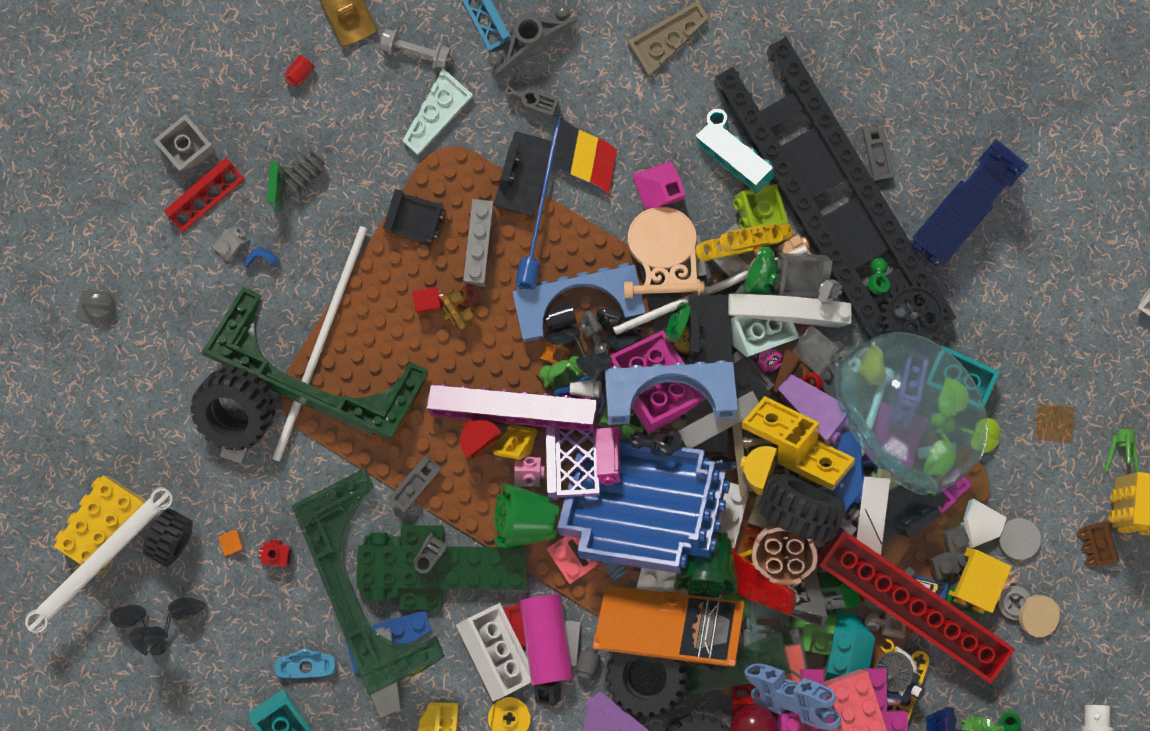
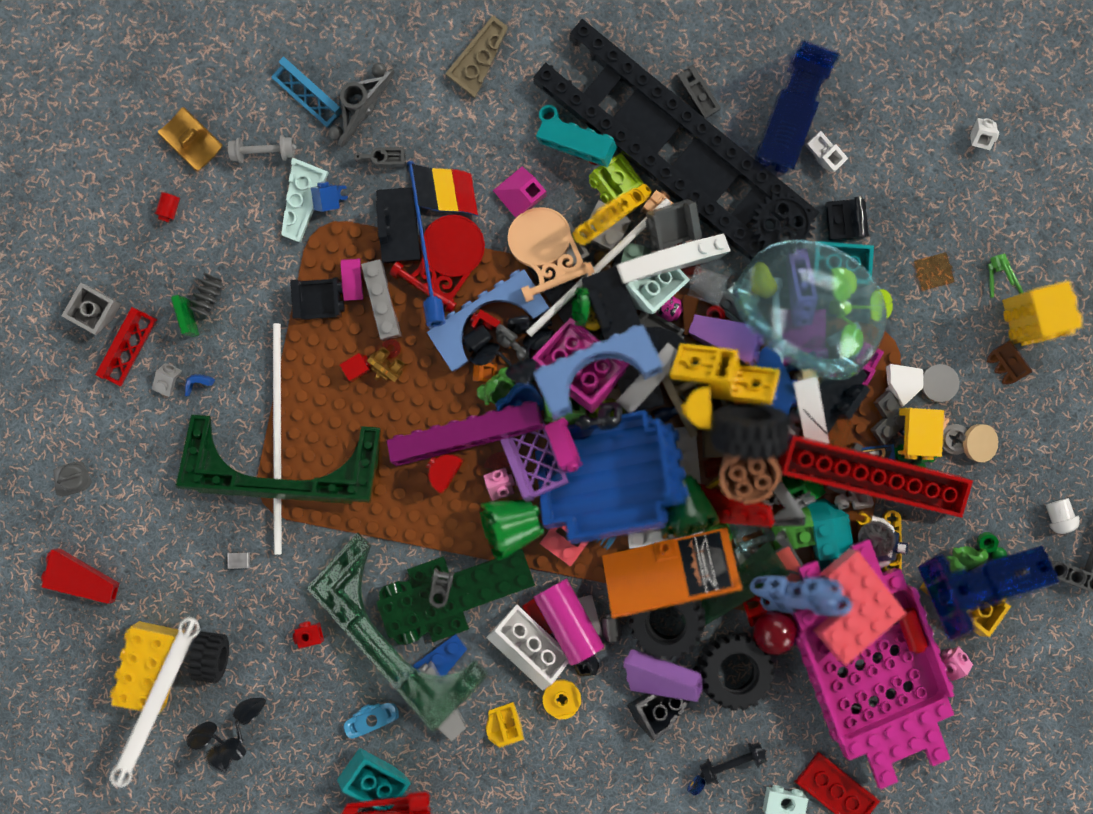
camera: 20 degrees left, 5 degrees up
black tyre [190,367,276,451] -> none
orange slope [218,529,245,556] -> none
dark grey plate [388,455,443,513] -> none
yellow slope [493,424,537,459] -> none
white cone [570,379,601,400] -> none
green animal [744,247,779,295] -> none
light grey plate [818,279,842,302] -> none
green plate [868,258,890,295] -> none
none -> red slope [41,548,120,604]
none -> blue brick [311,181,348,212]
none -> dark pink slope [341,258,364,301]
none -> red piece [389,215,485,313]
none -> red bracket [470,310,501,330]
none -> white brick [805,131,848,172]
none -> black plate [826,196,869,241]

